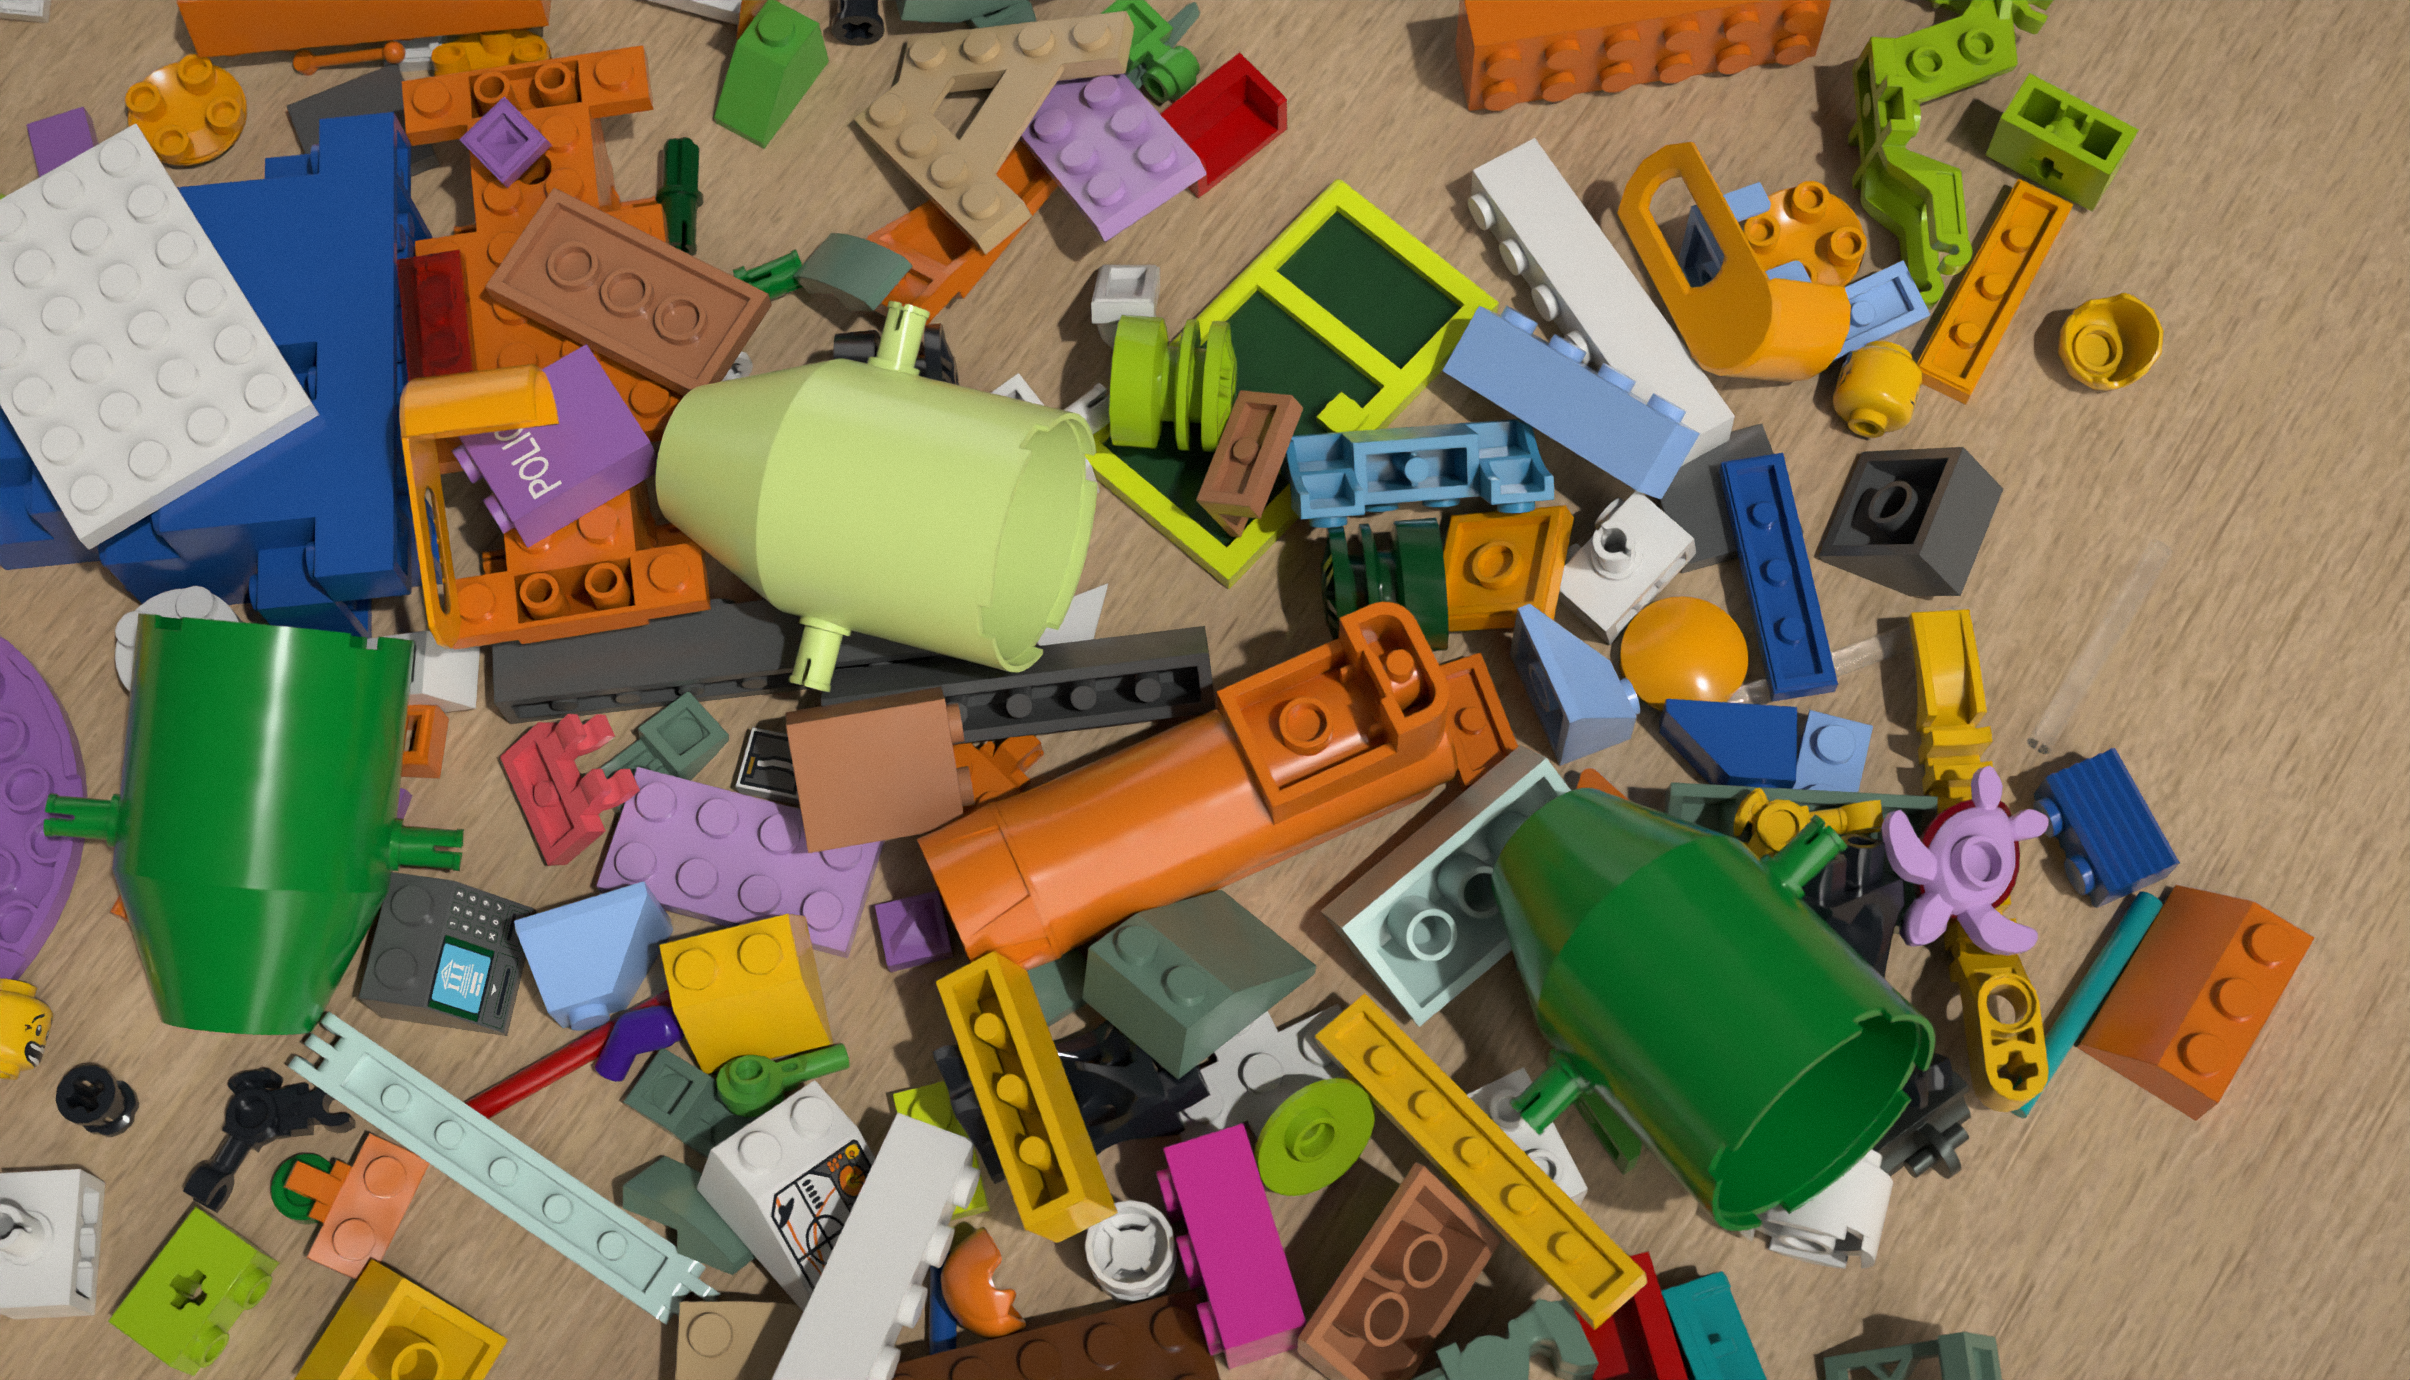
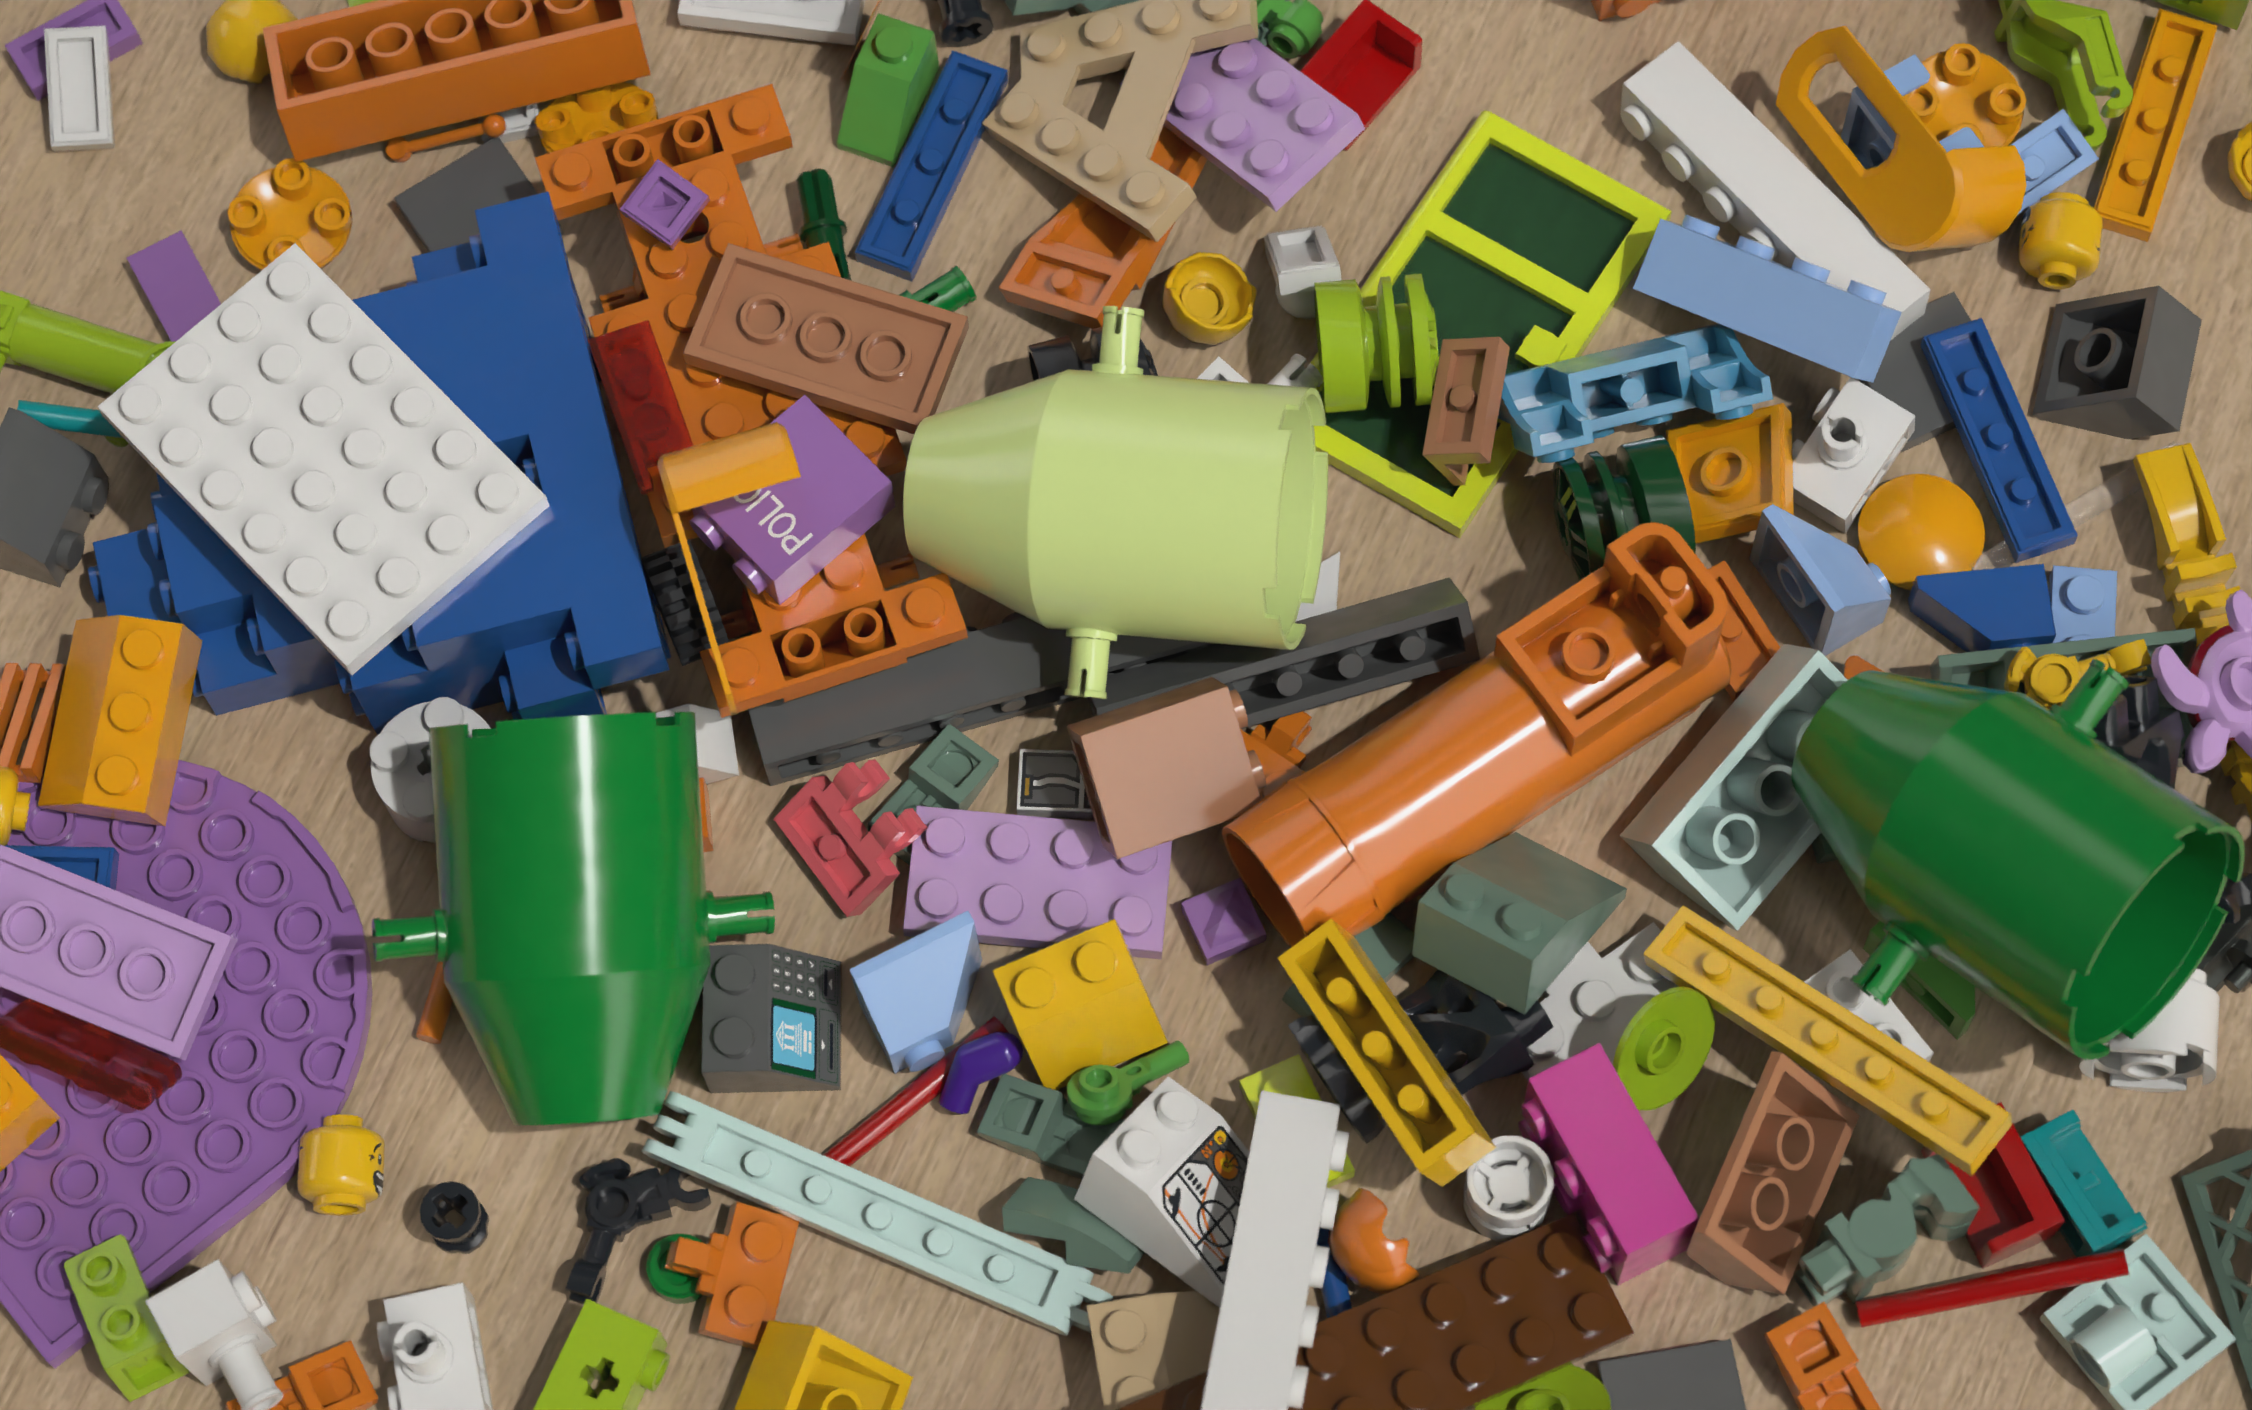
camera: 10 degrees left, 0 degrees up
sand green slope [793,233,913,311] -> none
none -> black tyre [641,540,729,666]
none -> blue tile [855,50,1009,282]
none -> yellow hair [1163,252,1257,345]

